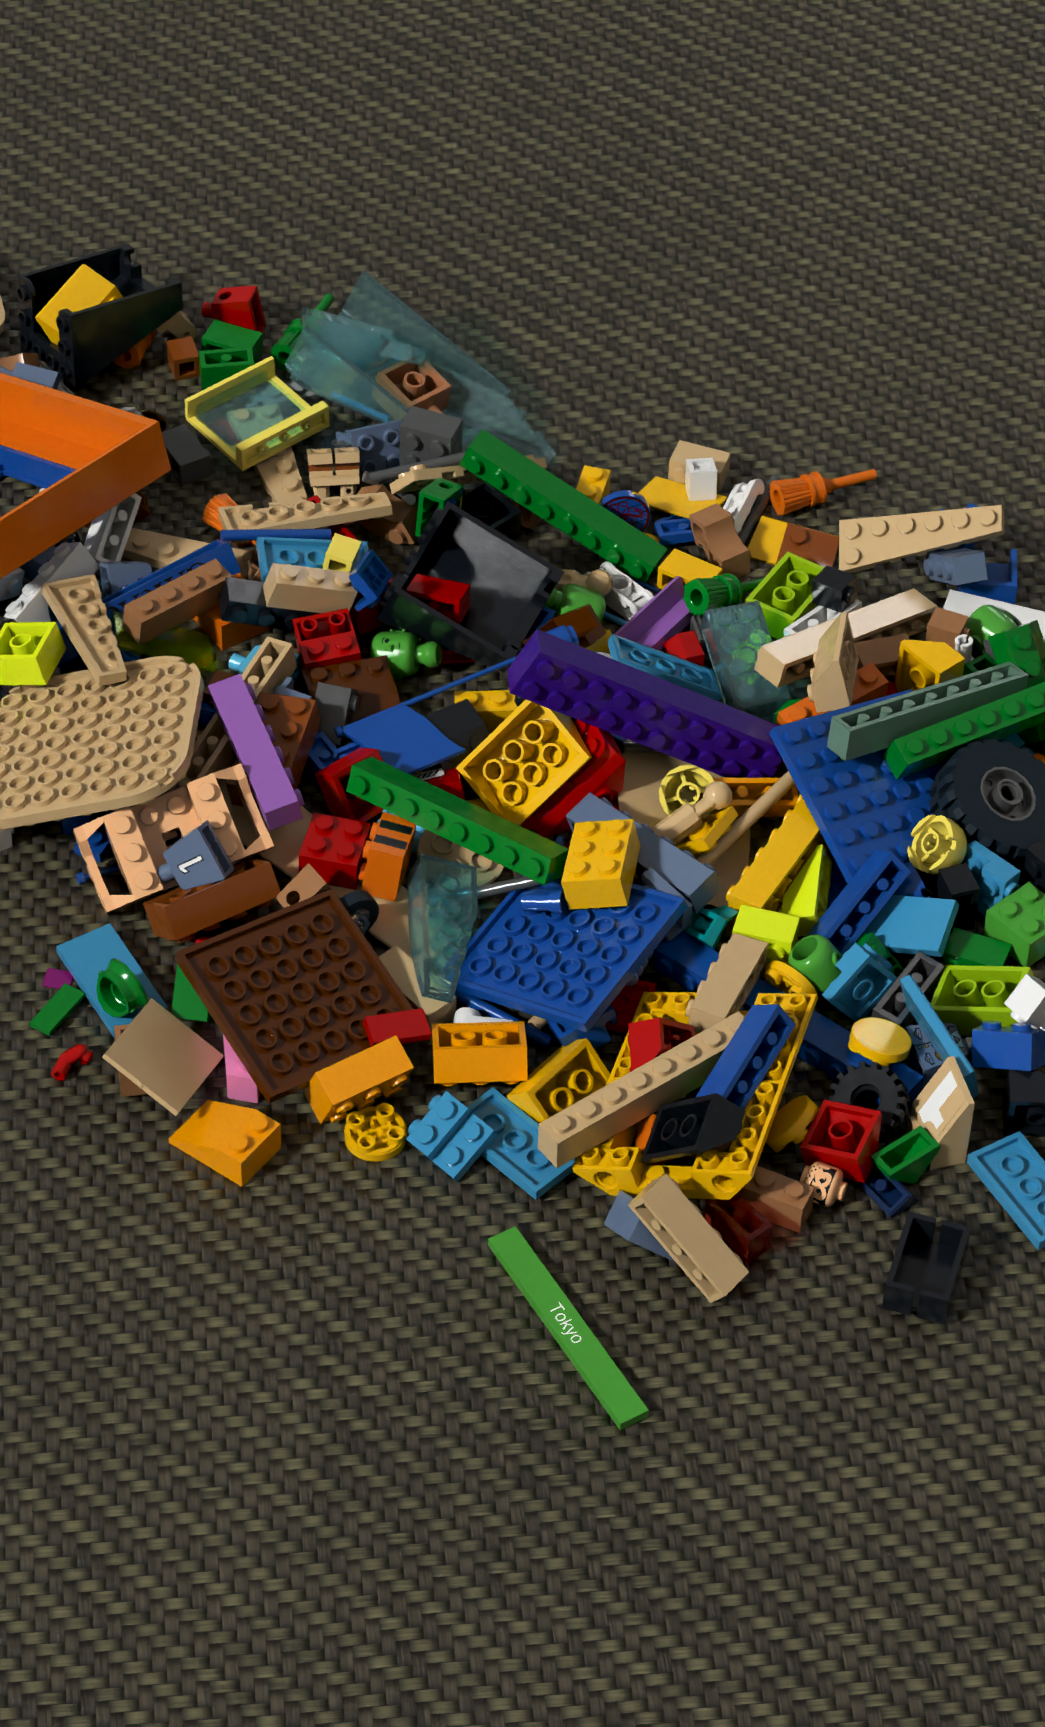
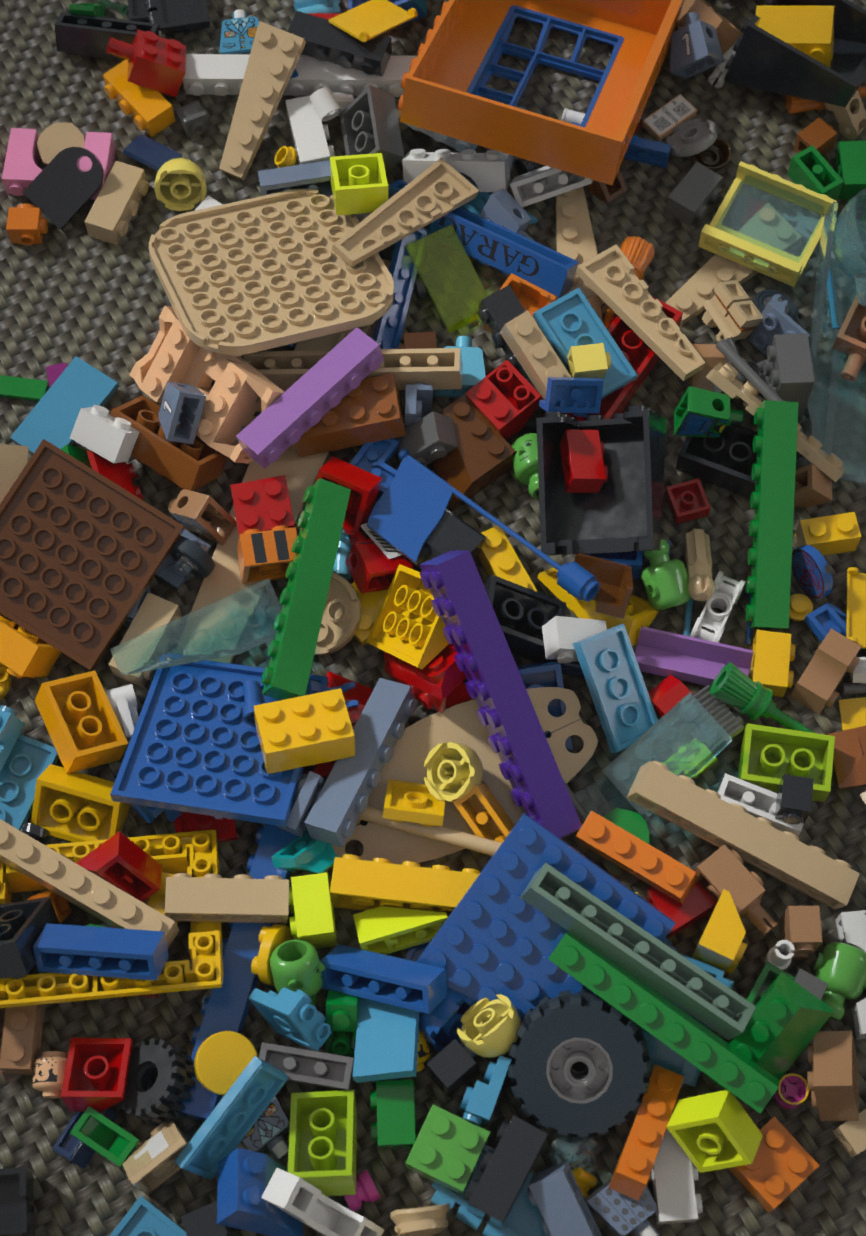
camera: 70 degrees right, 20 degrees up
green hat [96,958,149,1017] -> none
medium nougat brick [122,558,233,646] -> none
blue bar [220,529,331,541] -> none
red tile [363,1008,432,1047] -> none
tan piece [652,781,732,845] -> none
yellow tile [765,1095,819,1153] -> none
tan slope [807,612,859,713] -> none
none -> white brick [70,405,140,463]

